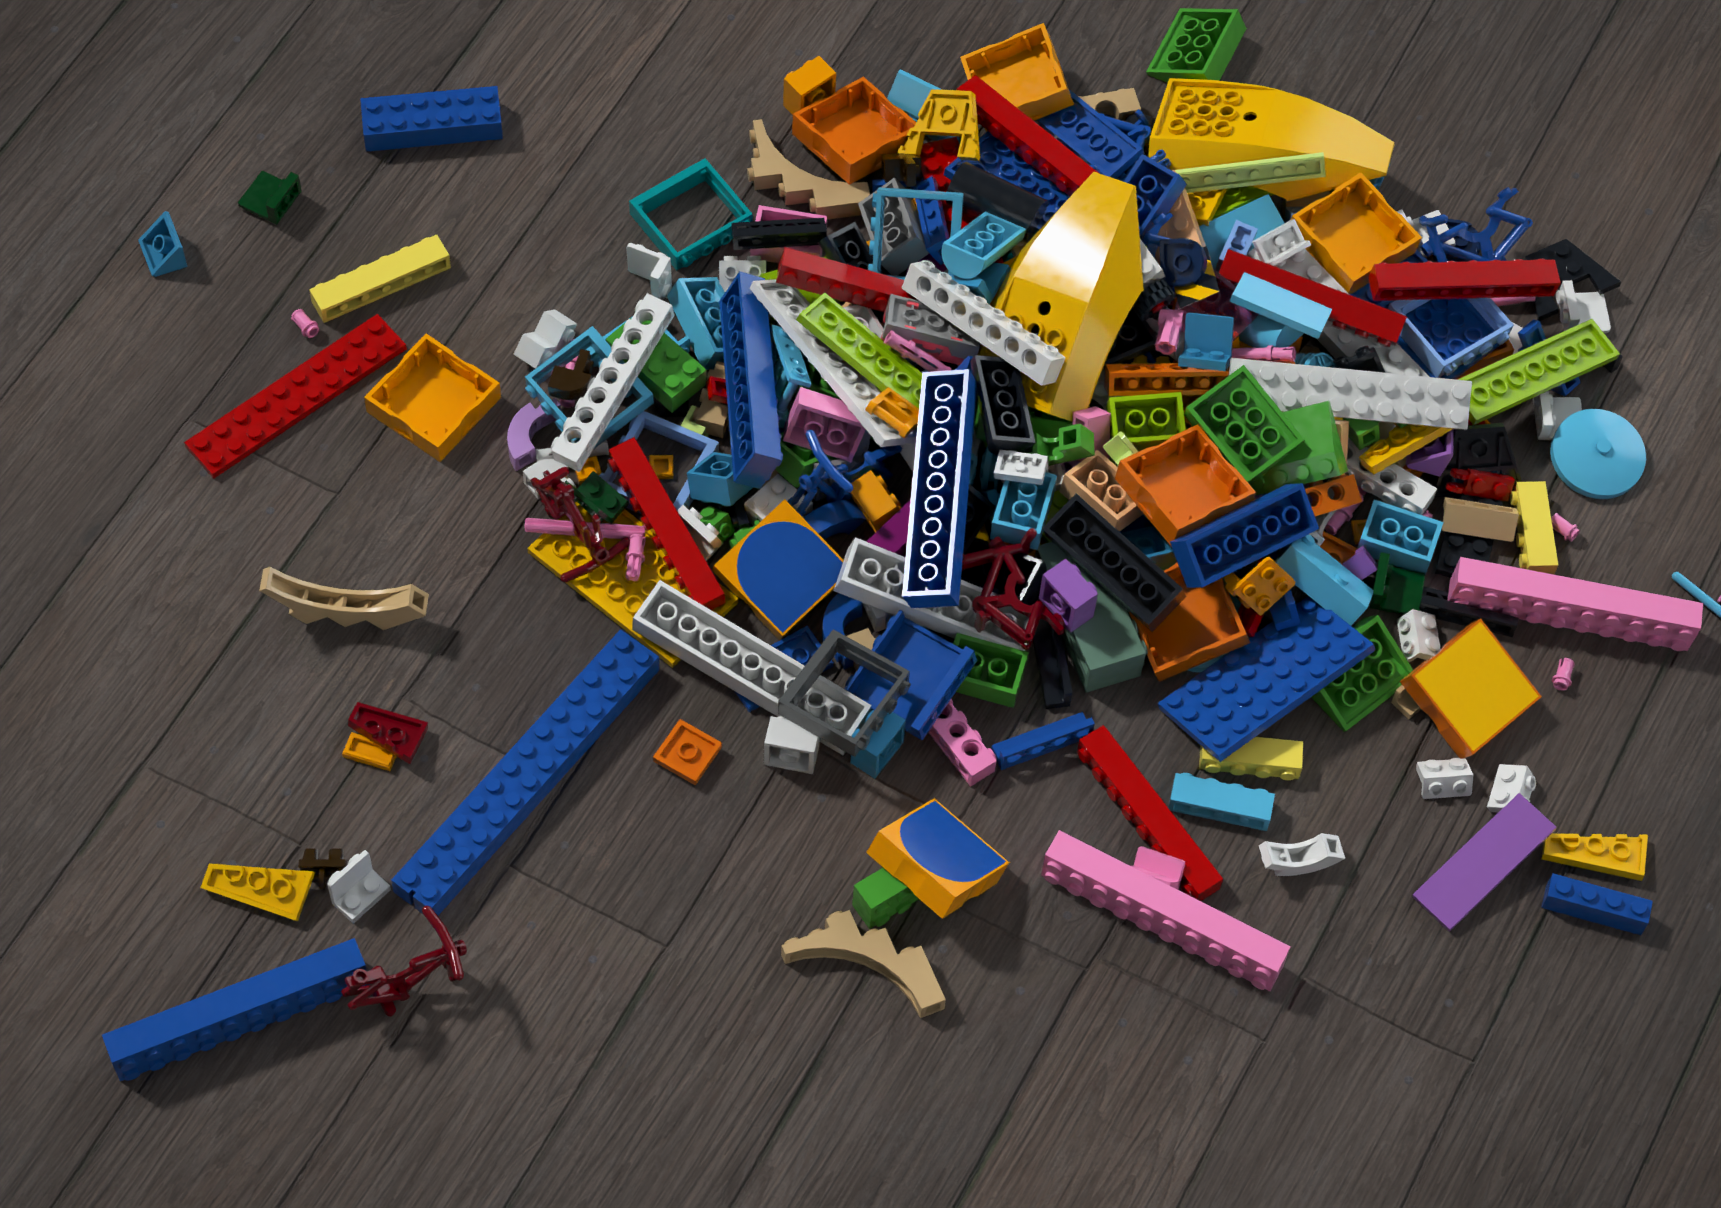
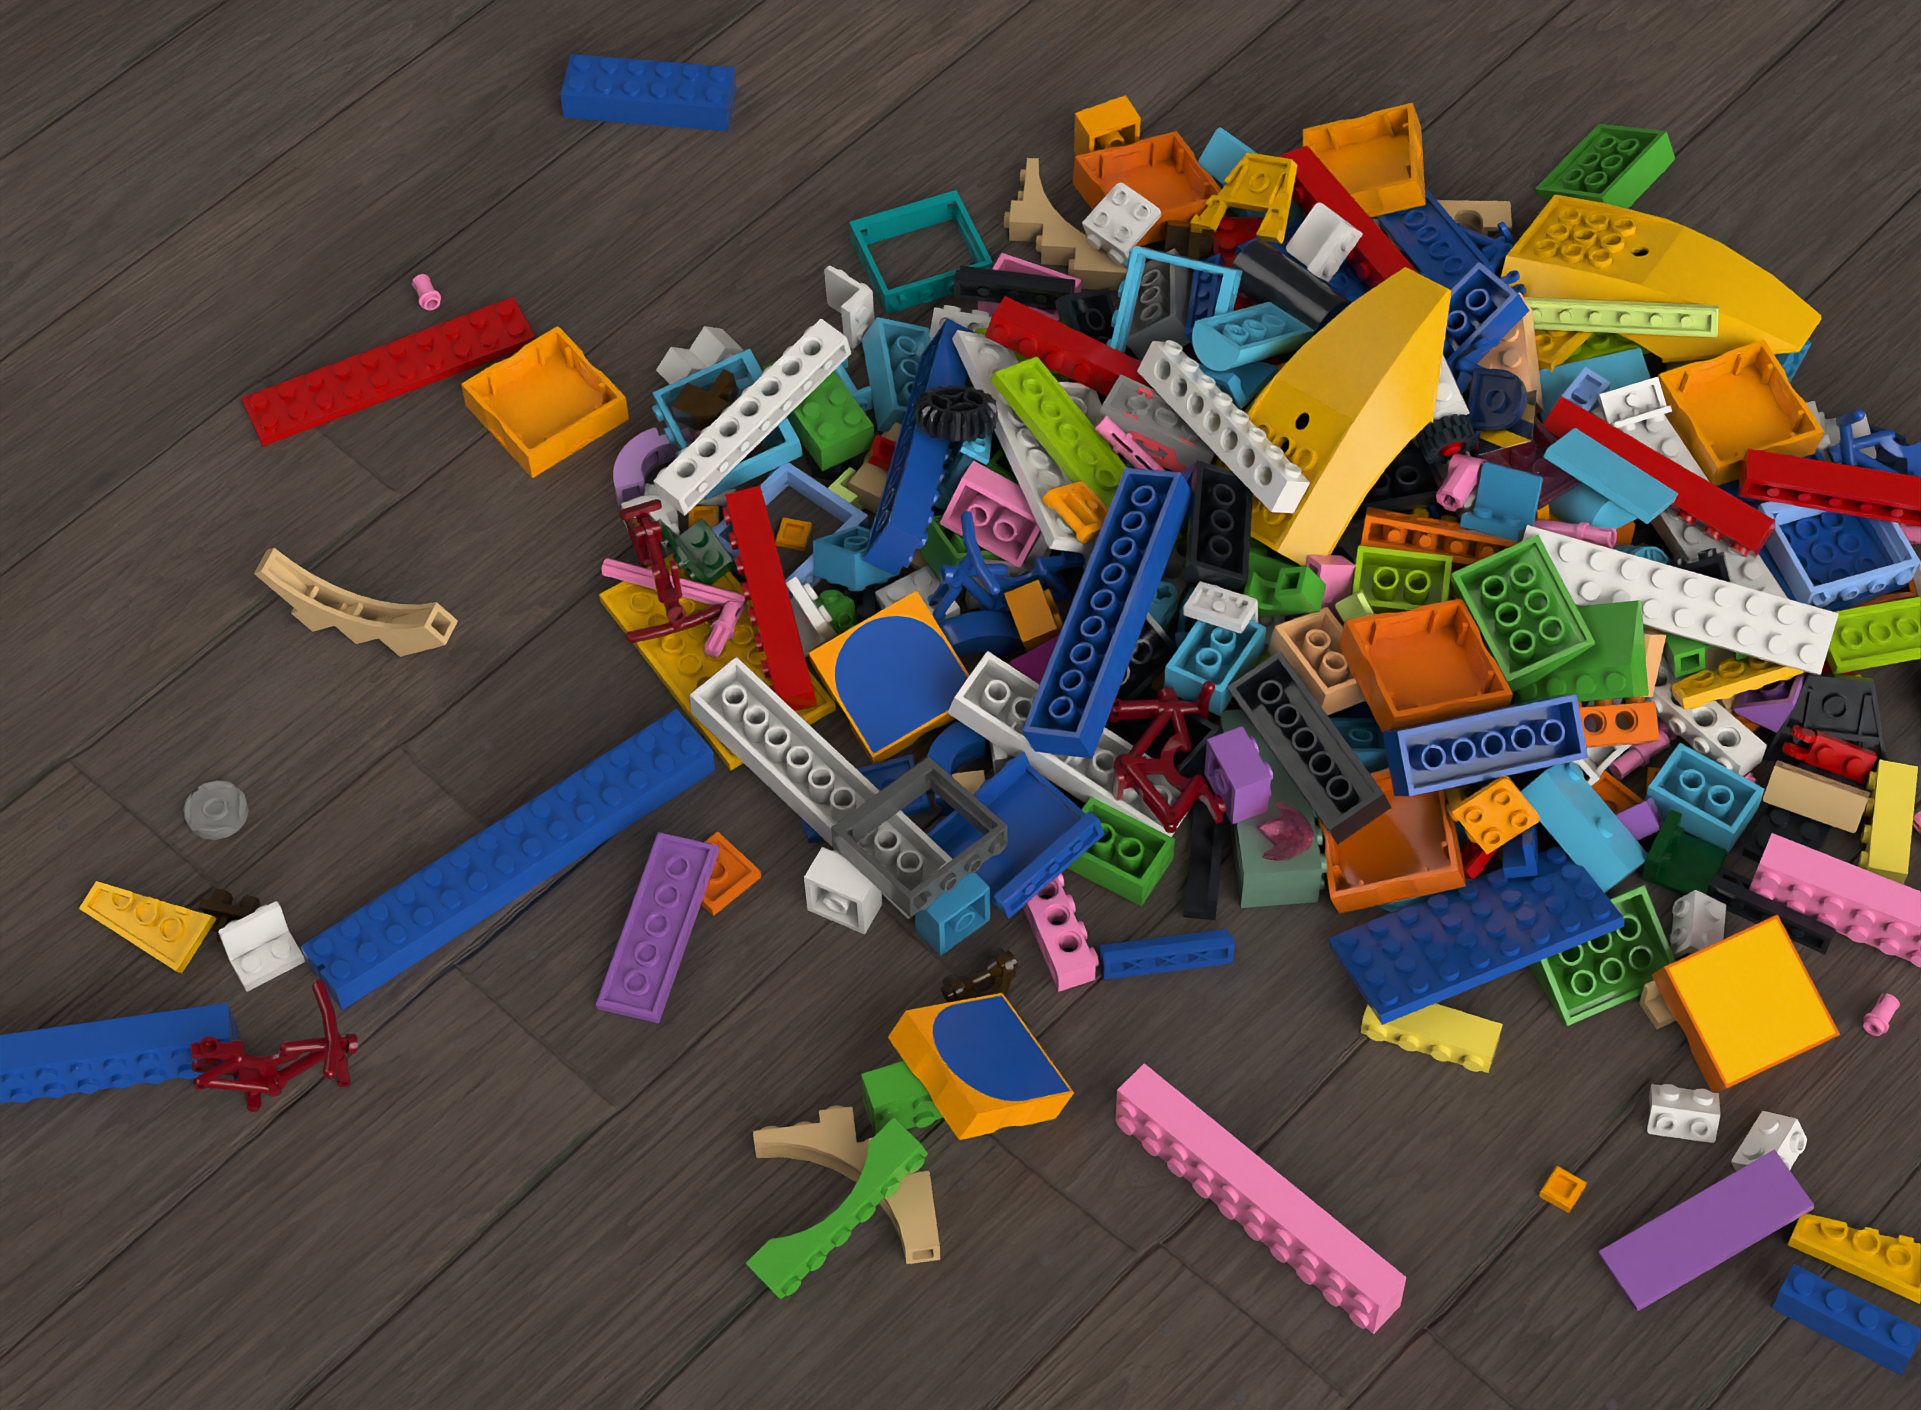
camera: 20 degrees right, 5 degrees down
dark azure slope [138,211,187,277] -> none
dark green bracket [238,171,302,225] -> none
light yellow brick [309,235,451,323] -> none
light orange tile [342,732,397,771] -> none
dark red wing [348,702,428,764] -> none
red brick [1077,725,1223,901] -> none
bright pink panel [1131,846,1185,890] -> none
medium azure brick [1168,773,1275,831] -> none
white arch [1259,833,1345,876] -> none
none -> light grey tile [183,780,249,840]
none -> medium lavender tile [595,832,720,1024]
none -> bright green arch [746,1117,928,1300]
none -> black gear [915,385,998,443]
none -> dark brown piece [941,948,1018,1003]
none -> white bracket [1082,183,1161,265]
none -> clear pink piece [1257,801,1314,861]
none -> white bracket [1286,203,1363,282]
none -> light orange tile [1539,1166,1587,1213]

